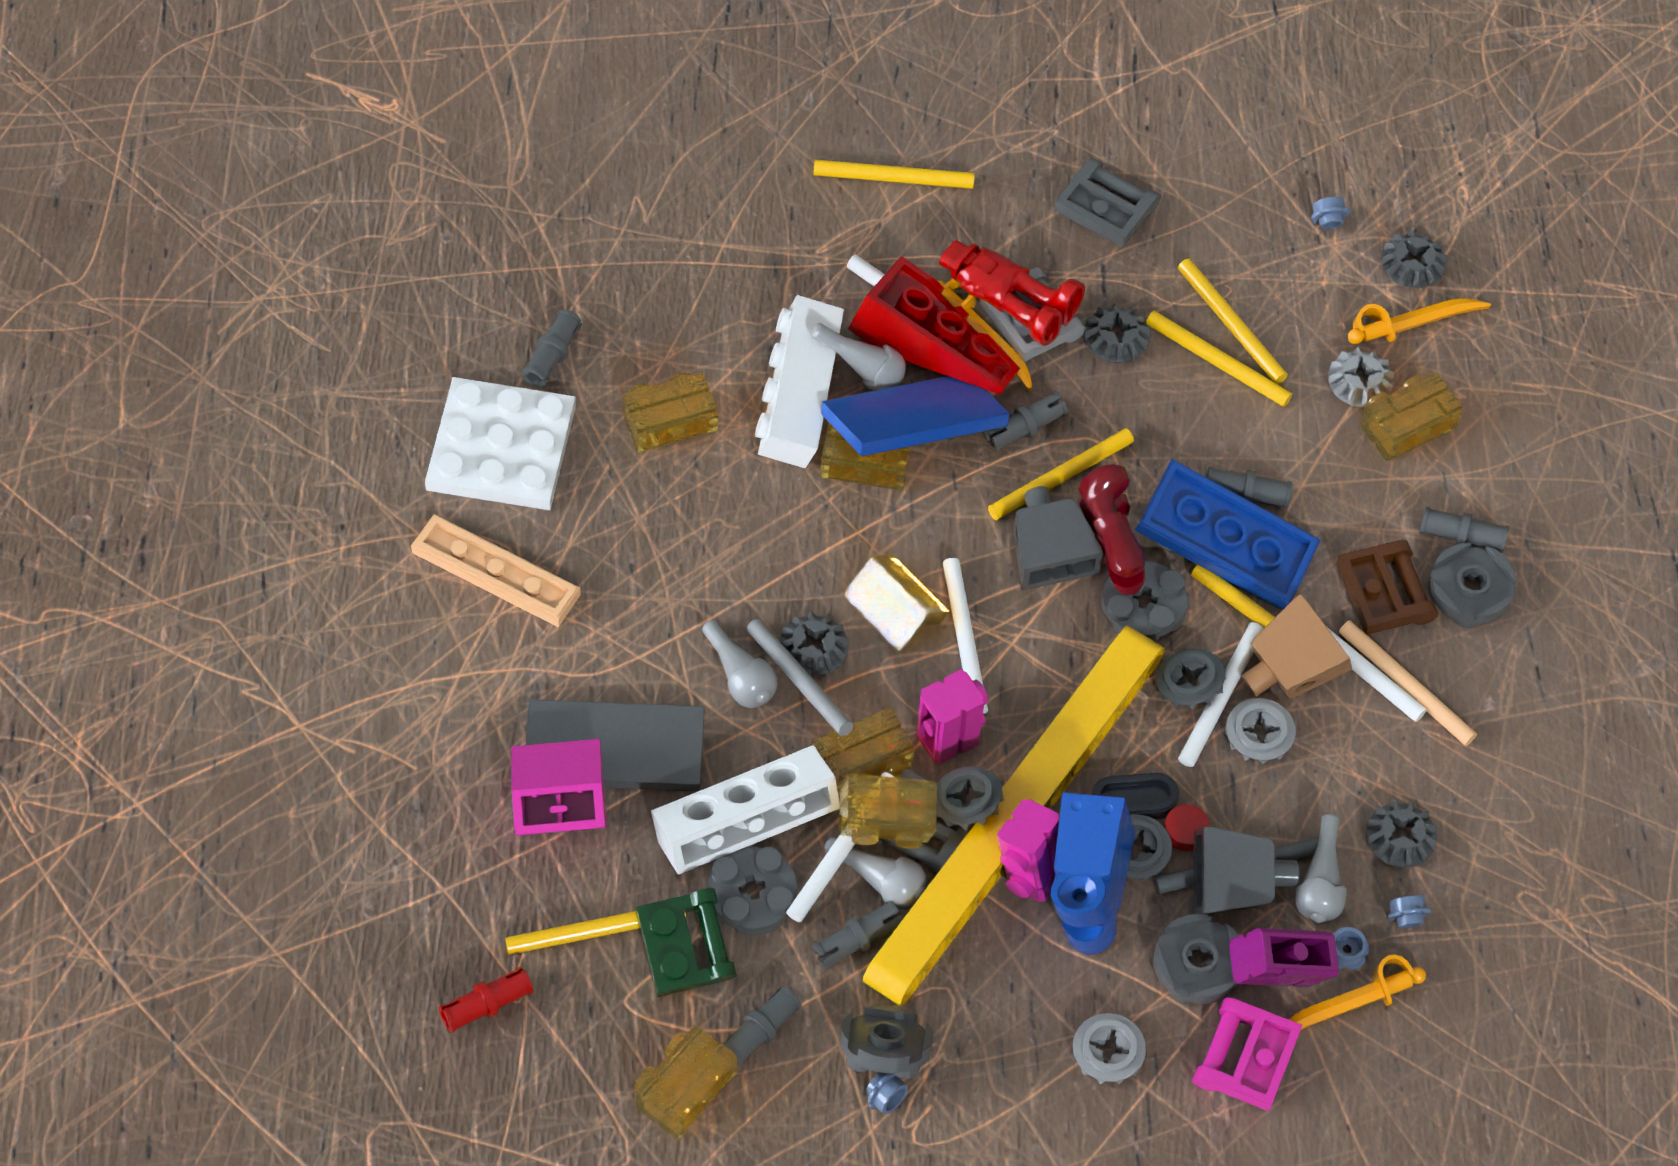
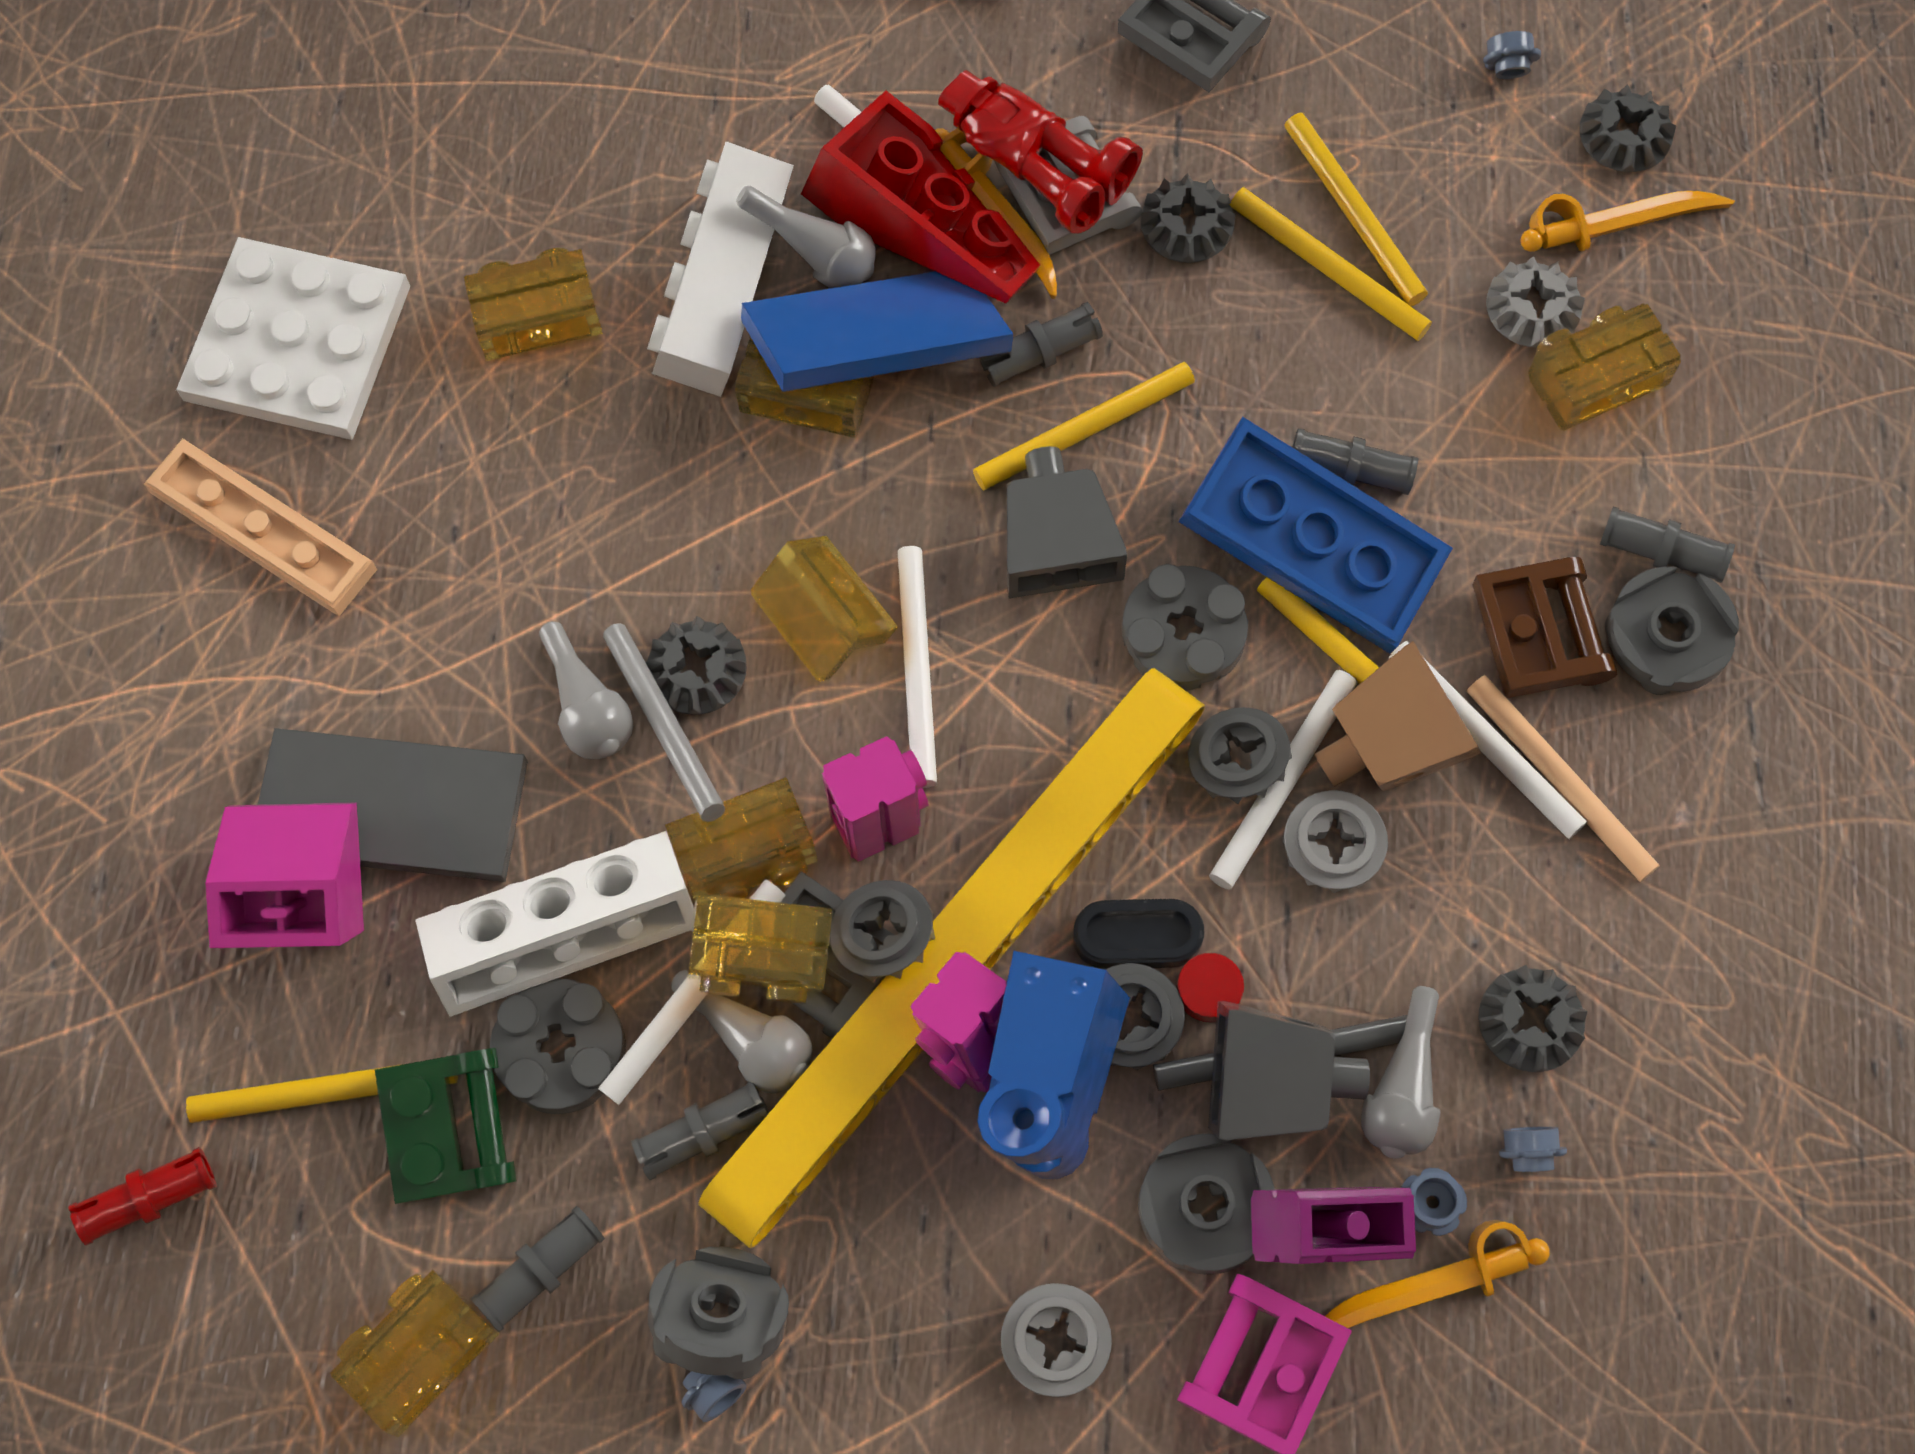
camera: 10 degrees right, 10 degrees up
dark grey pin [522,309,582,388] -> none
dark red piece [1079,464,1145,595] -> none

